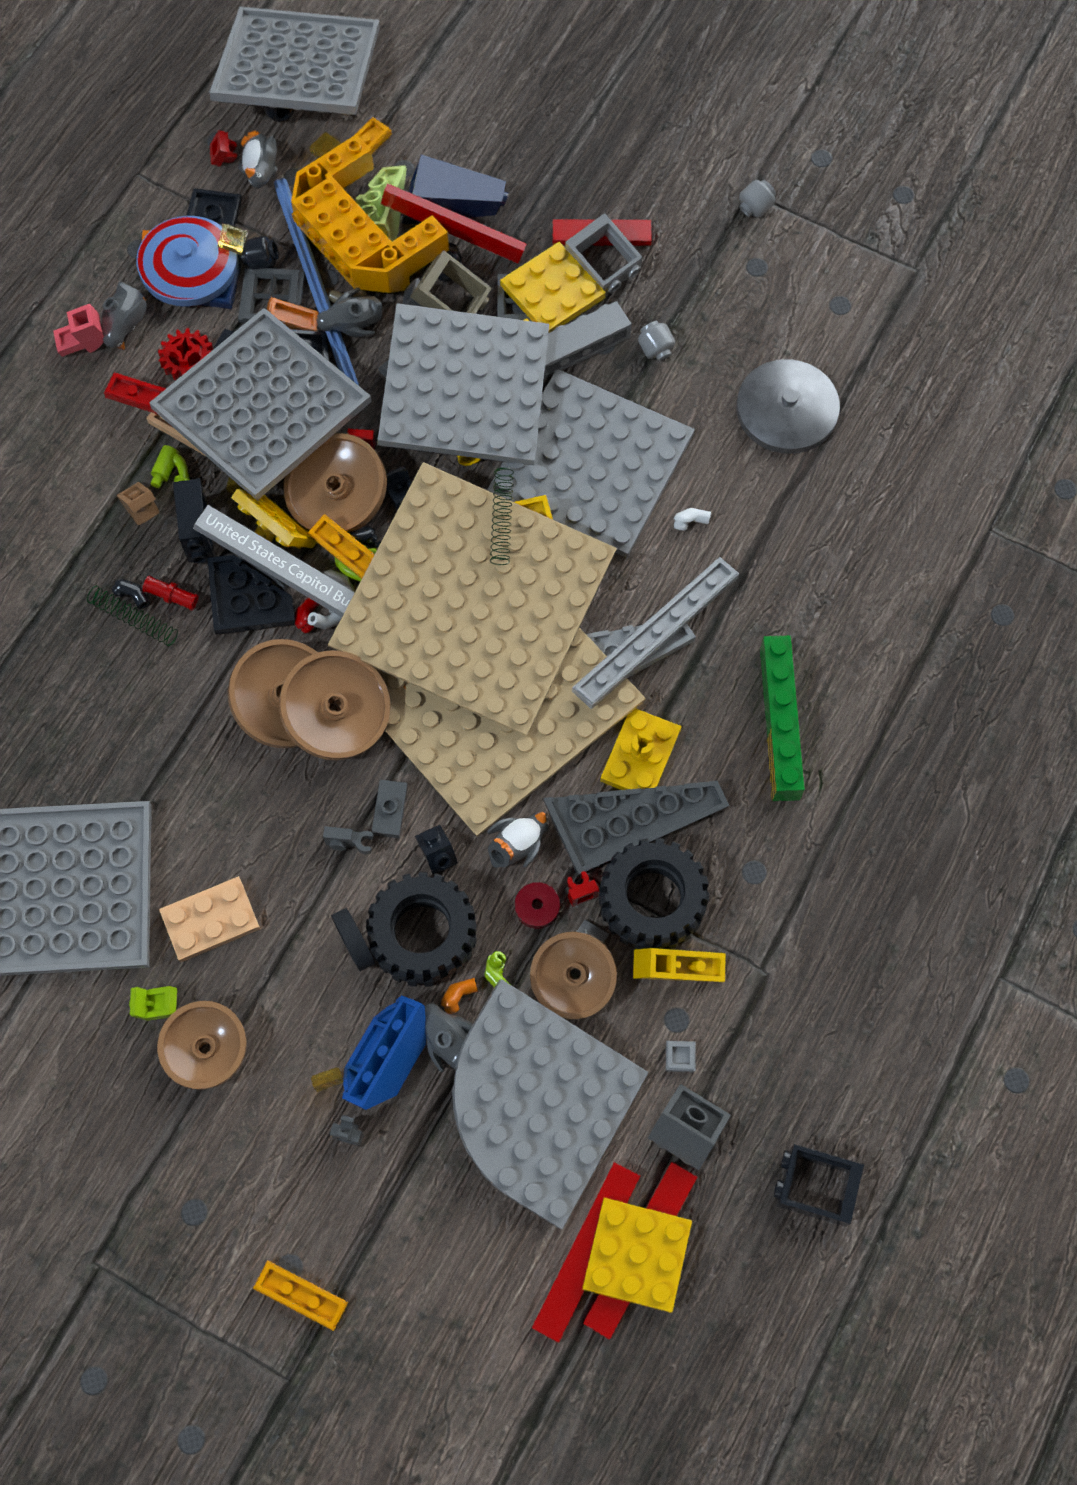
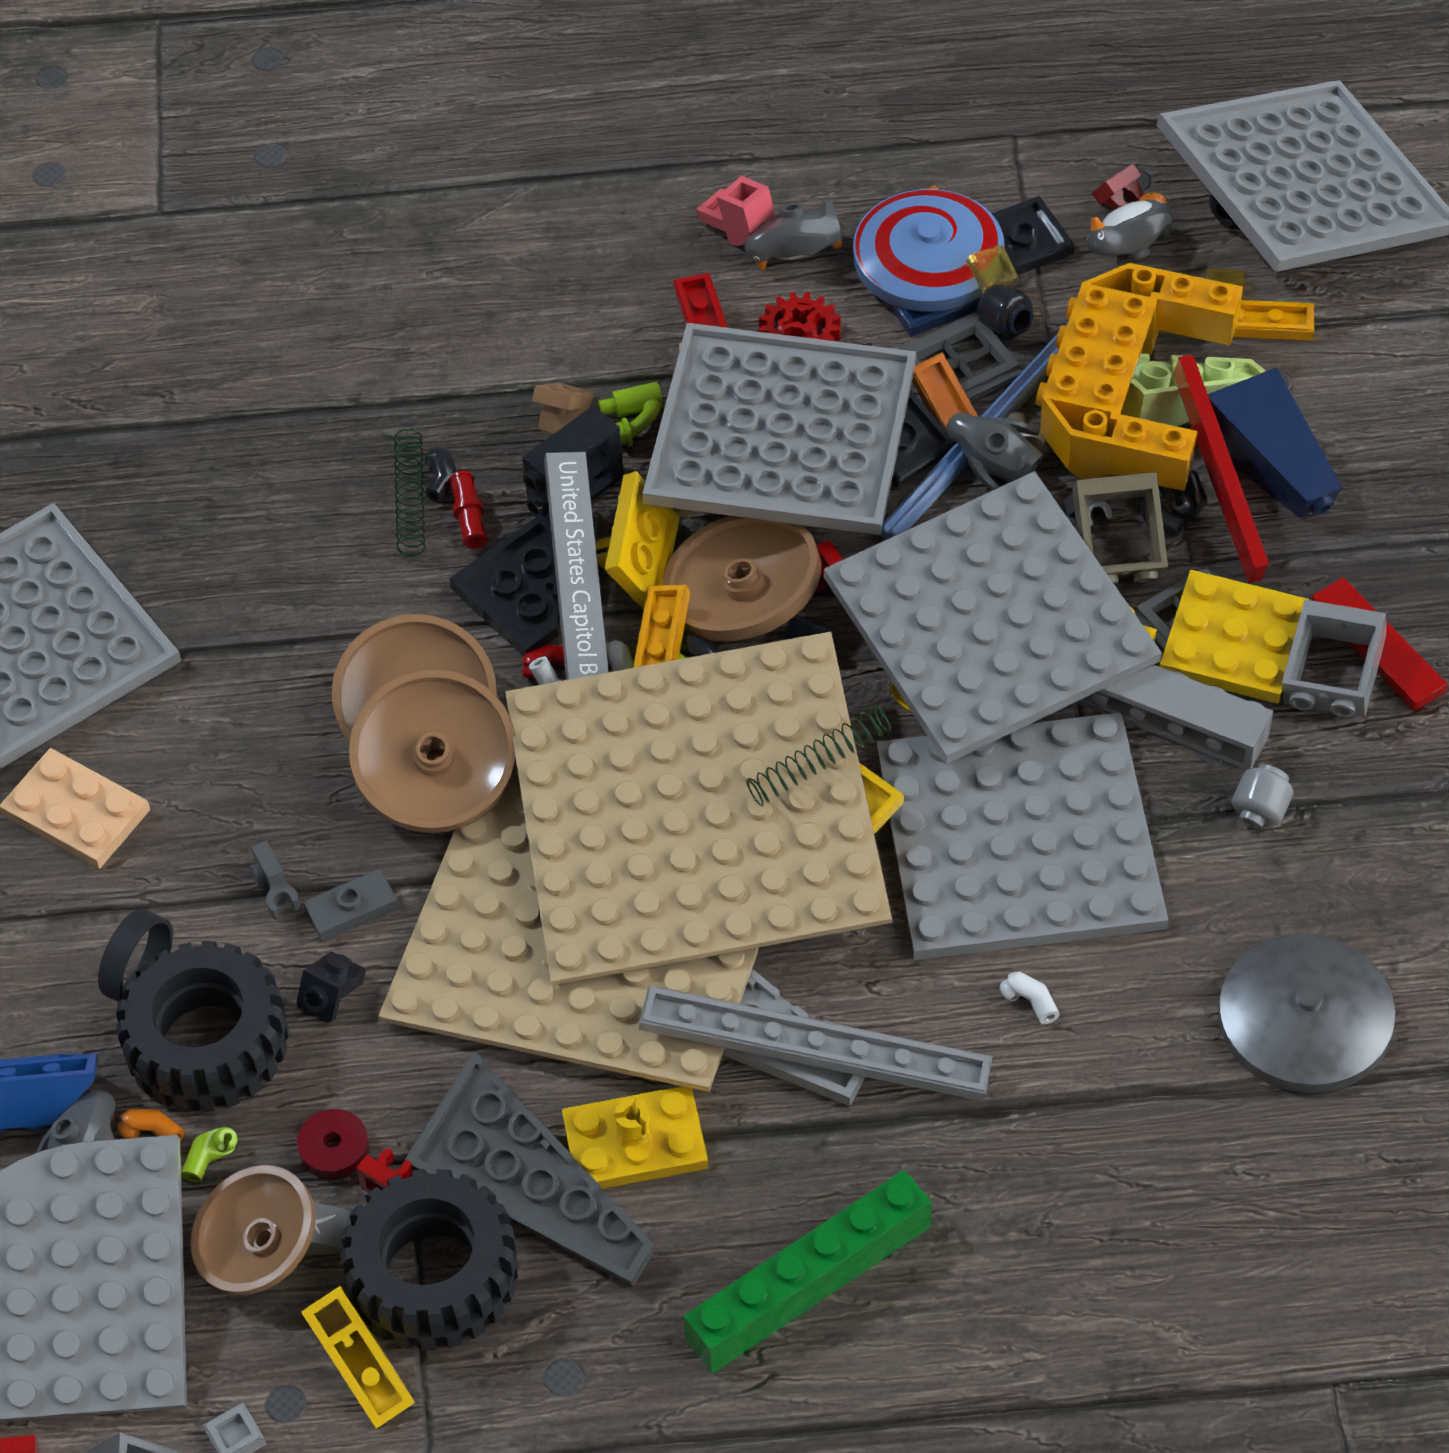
camera: 60 degrees right, 15 degrees down
animal [487,812,549,868] -> none

